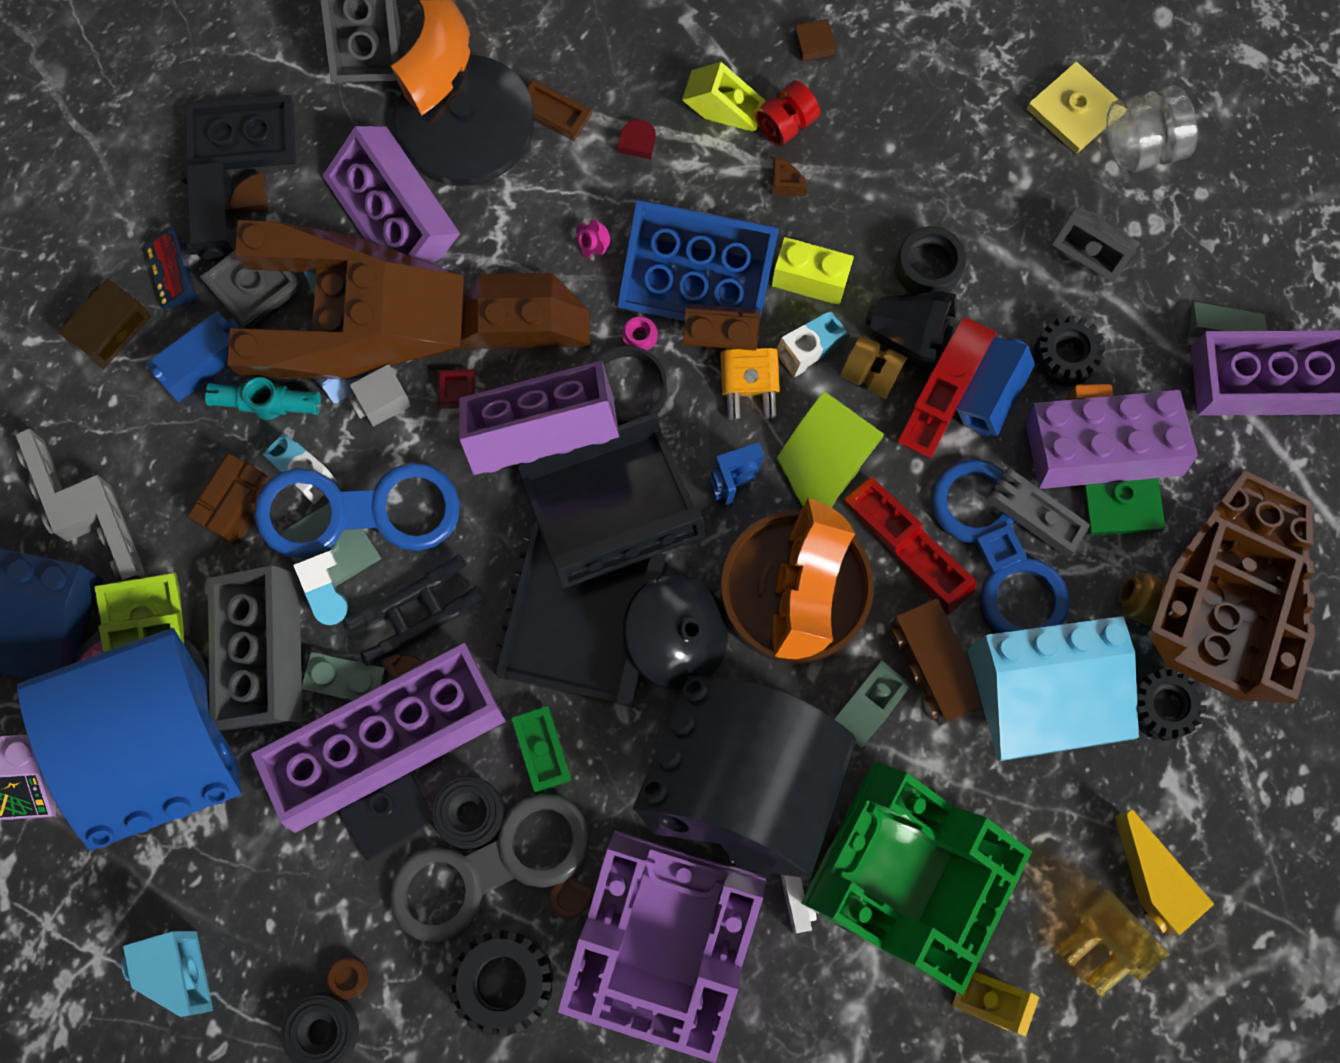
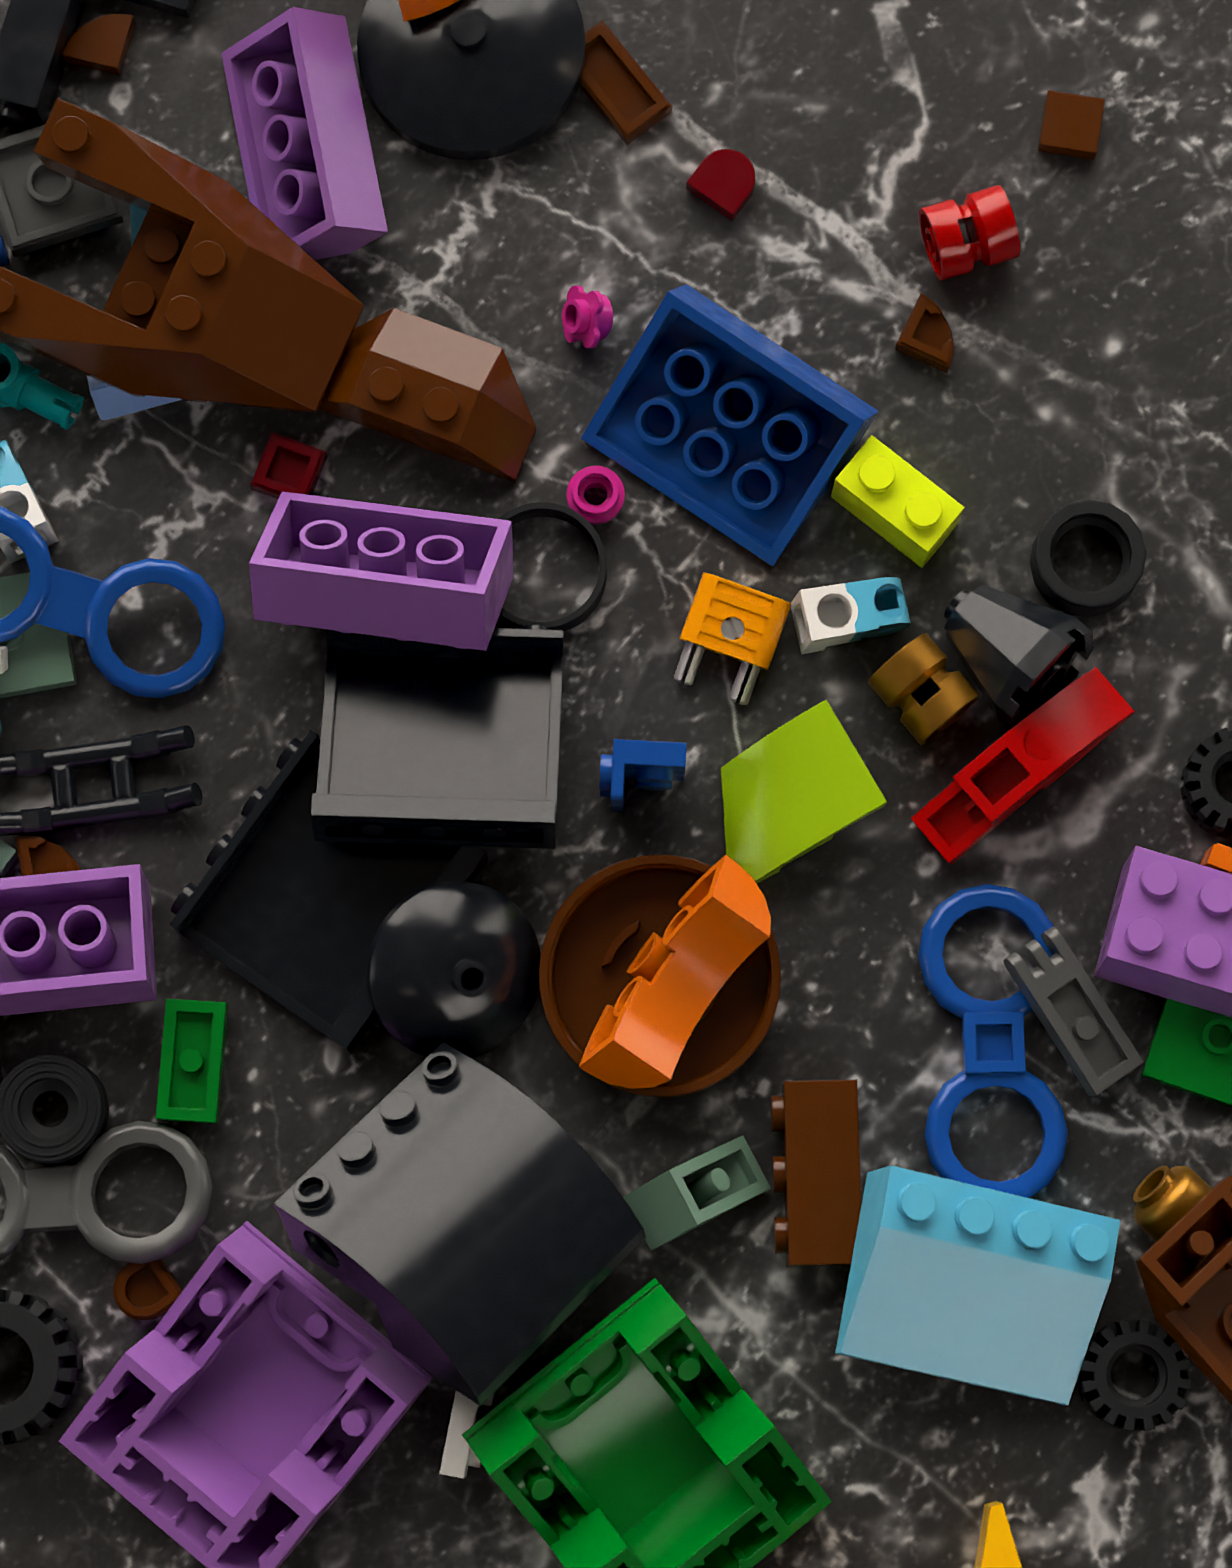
camera: 25 degrees right, 5 degrees up
light grey brick [350,364,412,427] -> none
neon yellow slope [682,62,765,131] -> none
reddish brown brick [683,303,761,351] -> none
red slope [844,476,976,615] -> none
blue brick [956,336,1035,438] -> none

